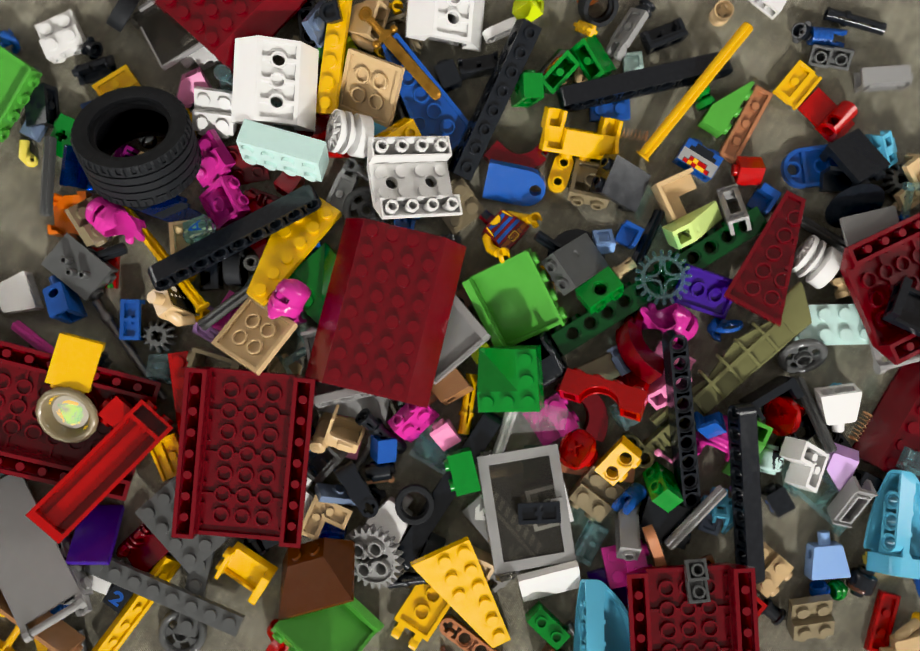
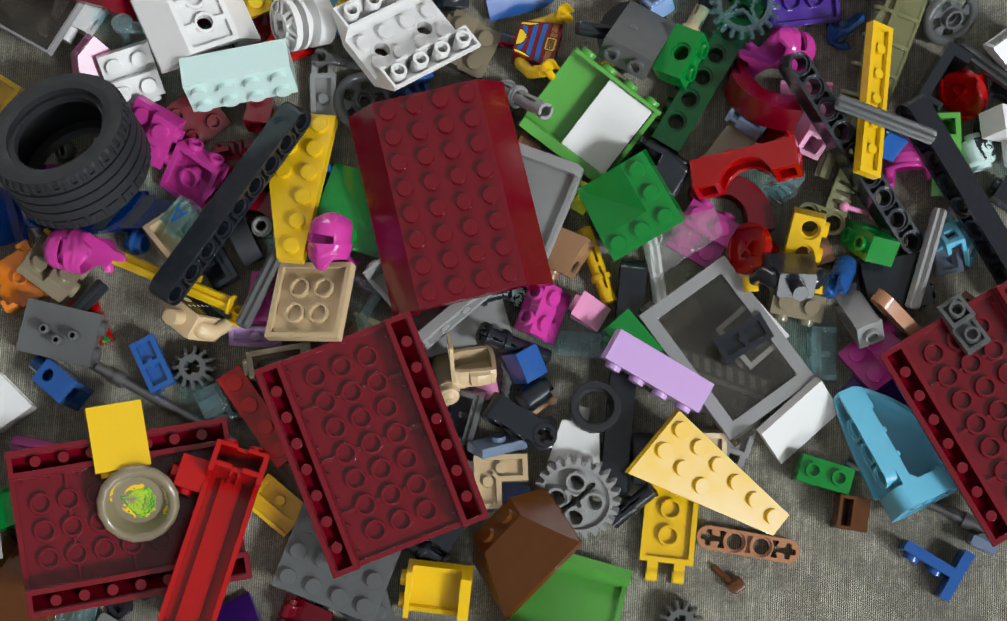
camera: 30 degrees left, 5 degrees down
none -> blue plate [123,229,150,255]
none -> light grey pin [501,79,553,120]
none -> white tile [561,79,652,174]
none -> lavender brick [600,329,715,414]
none -> black torso [742,253,828,301]
none -> dark grey axle [834,94,937,144]
none -> yellow plate [853,20,894,180]

